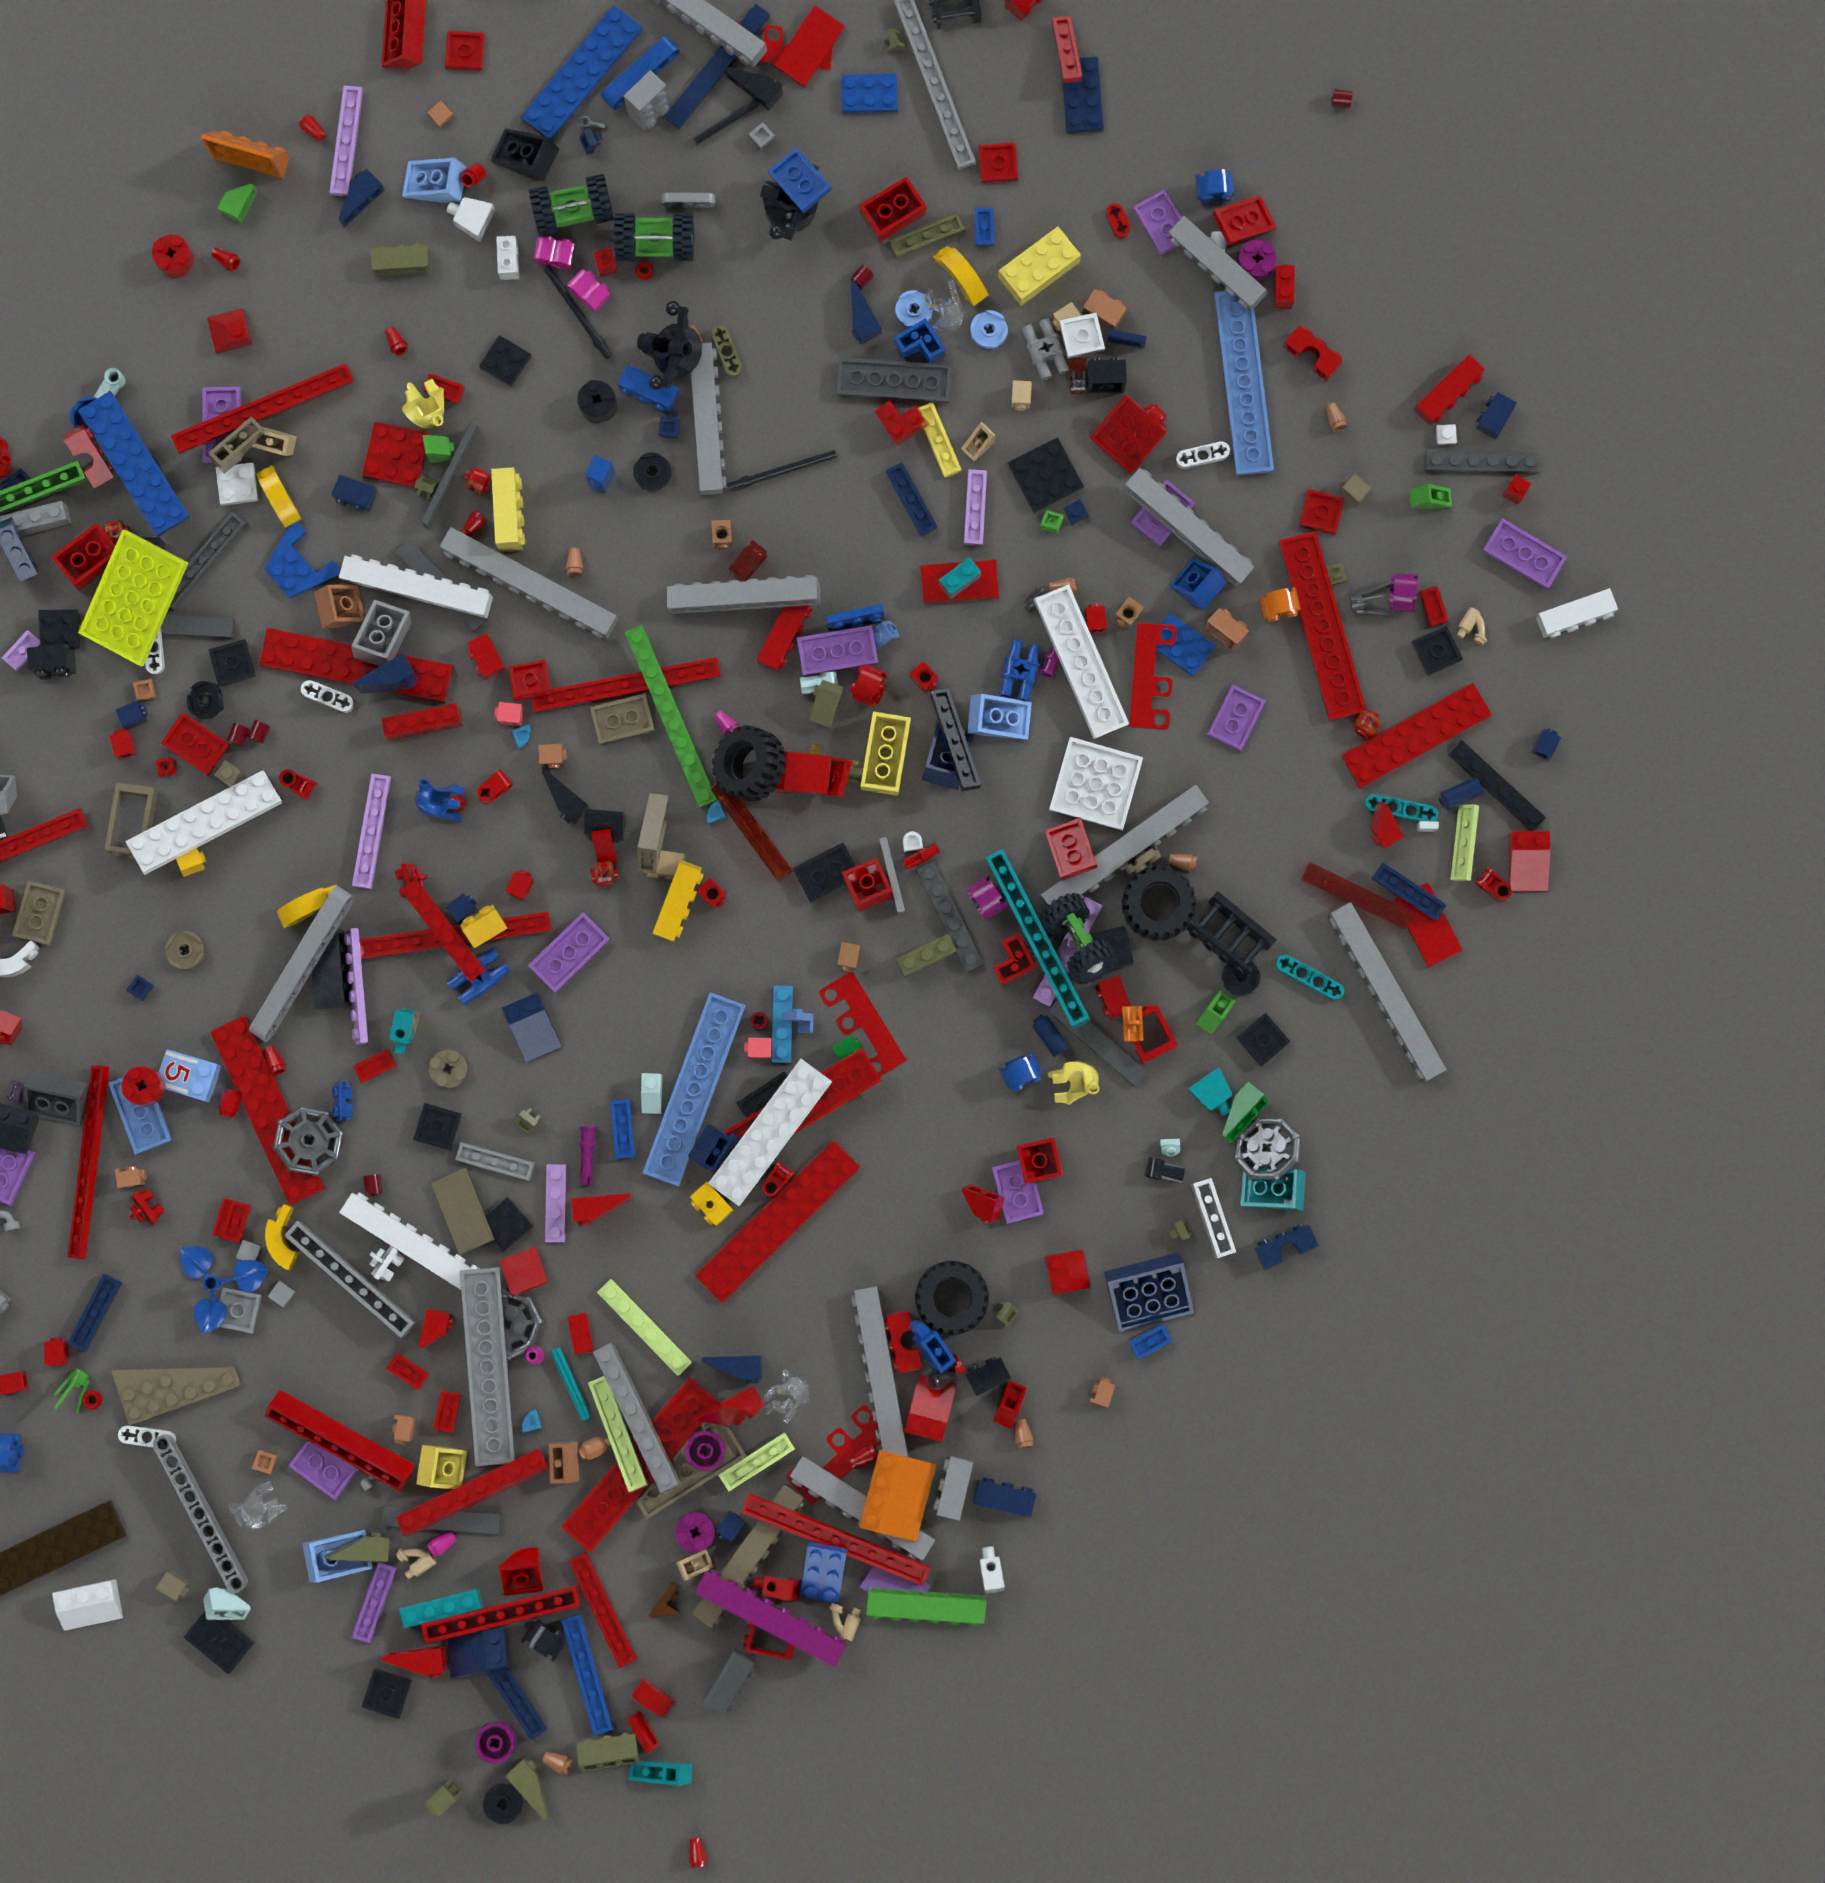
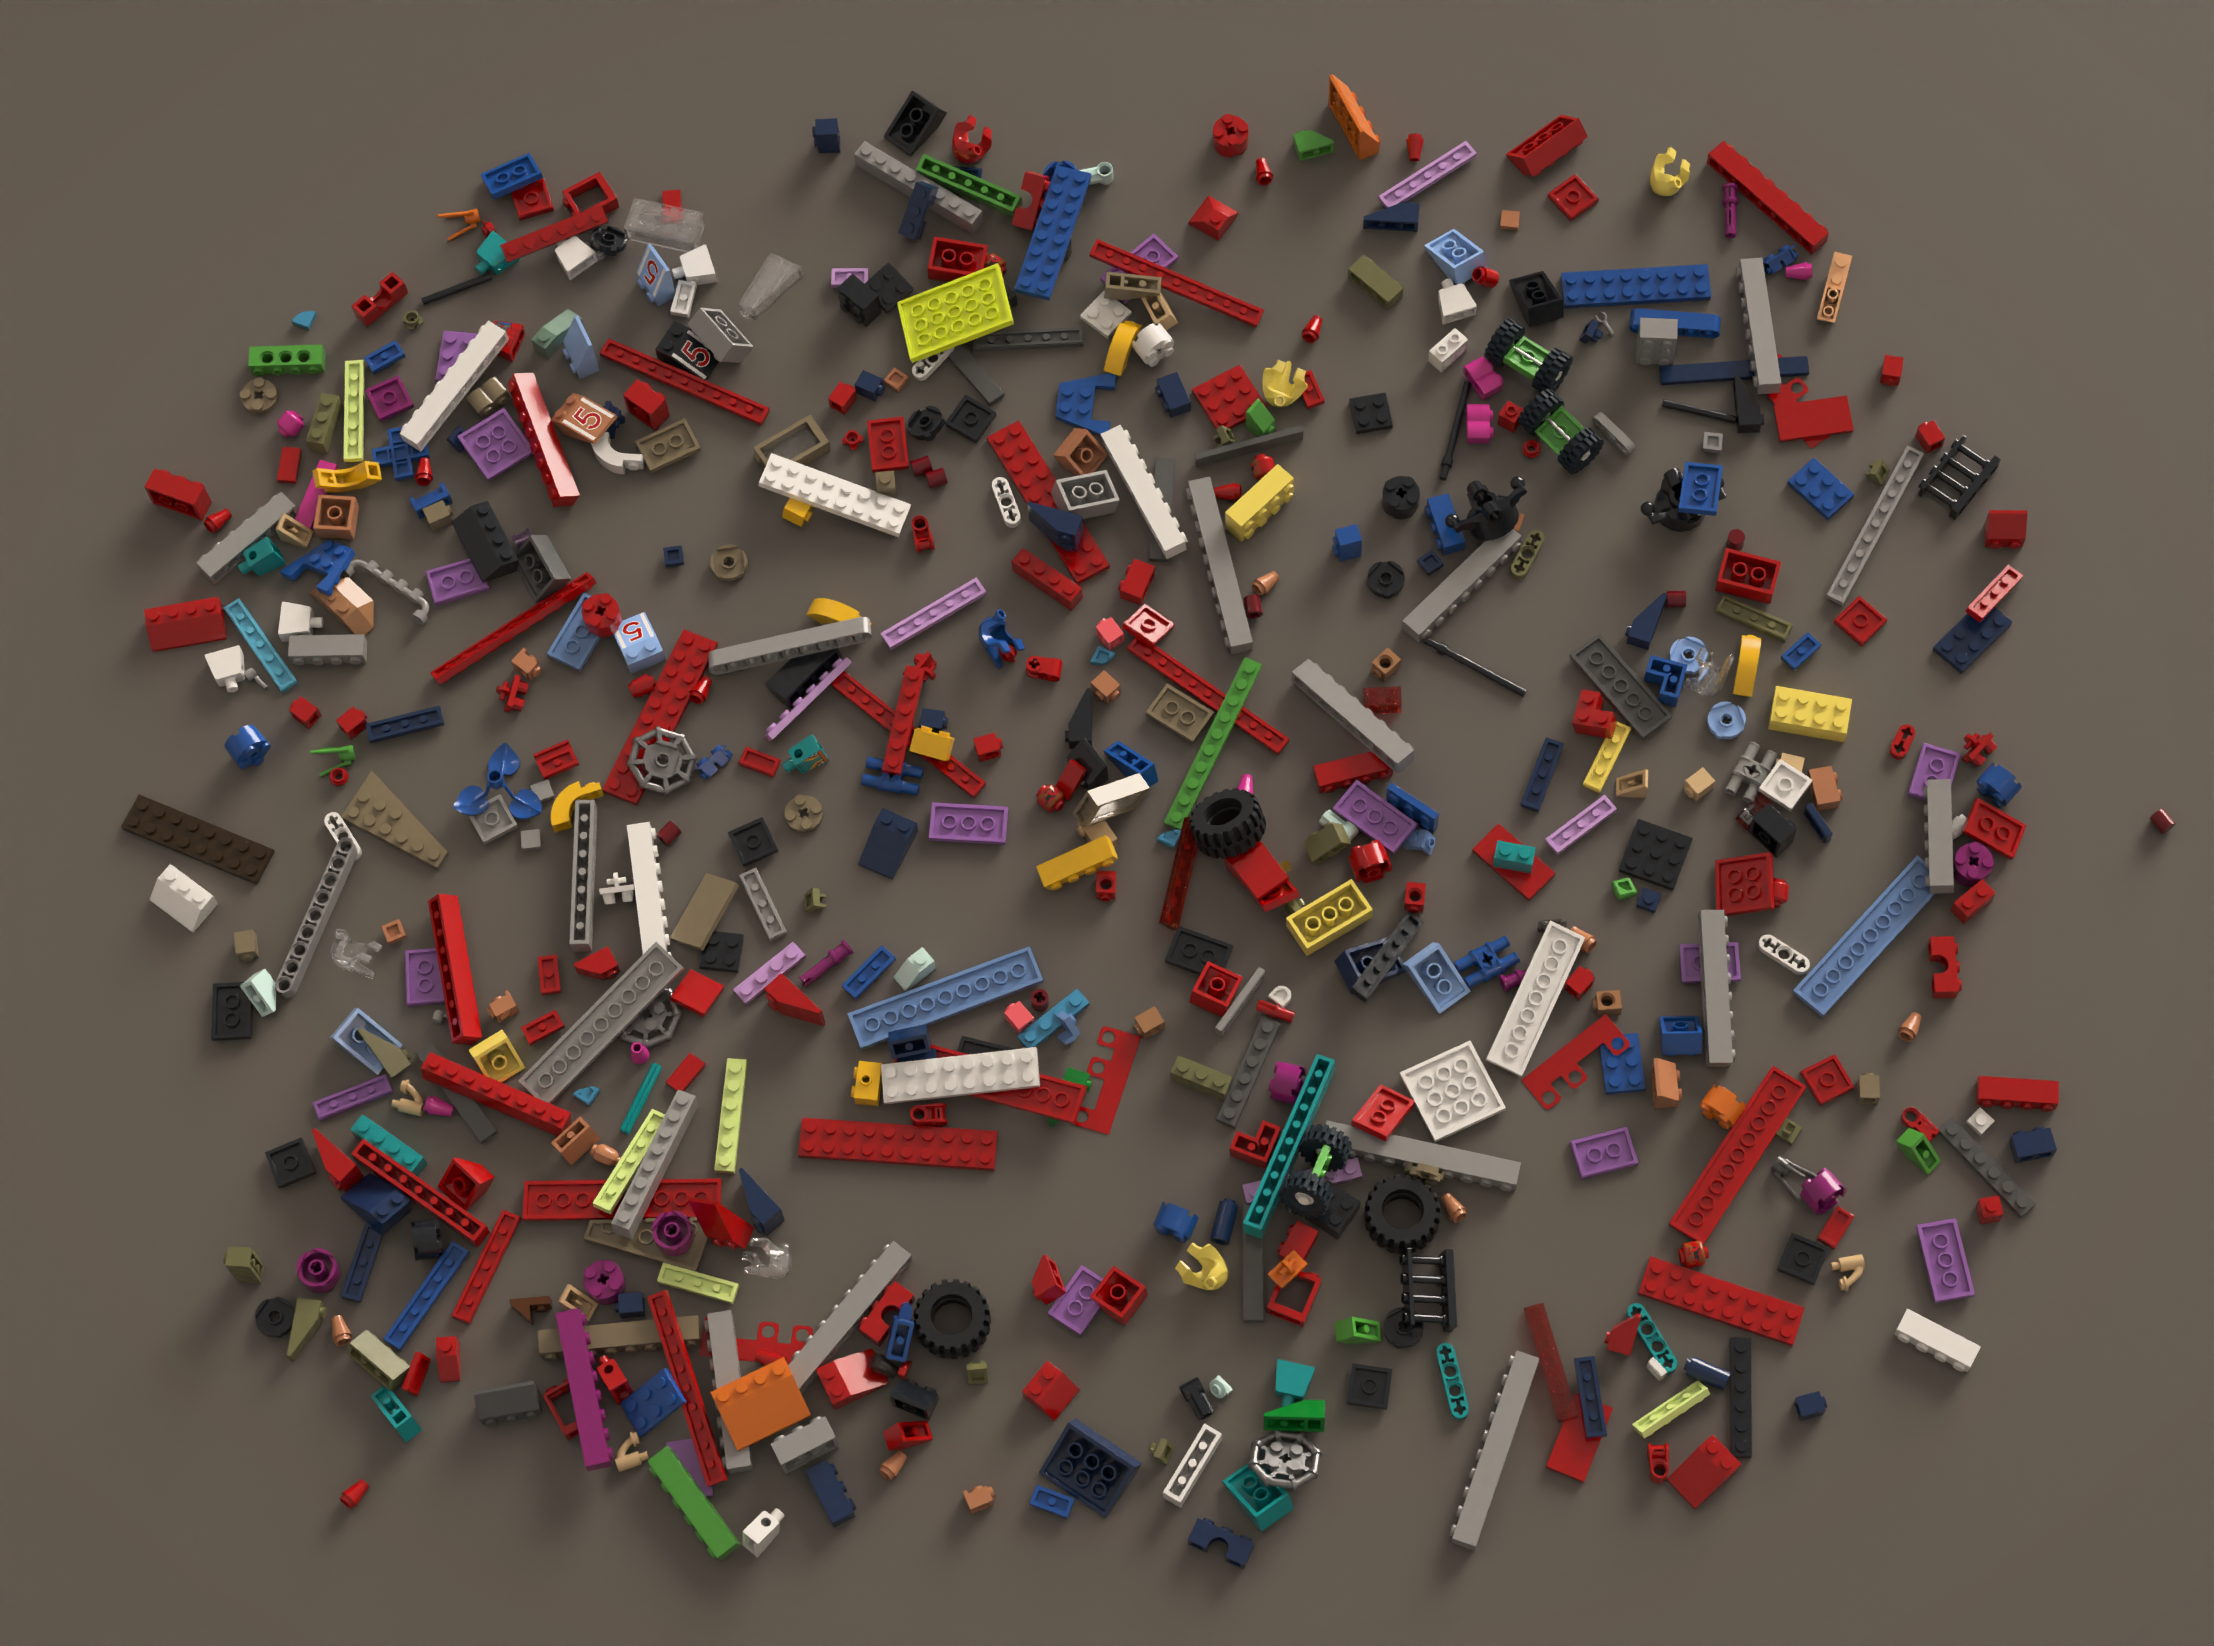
camera: 55 degrees right, 15 degrees down
none -> blue slope [1104,741,1159,787]
none -> white brick [1131,323,1174,367]
none -> dark red piece [1243,594,1263,619]
none -> dark red piece [1726,529,1745,551]
none -> red piece [1901,1107,1939,1142]
none -> red hips [1961,732,1997,767]

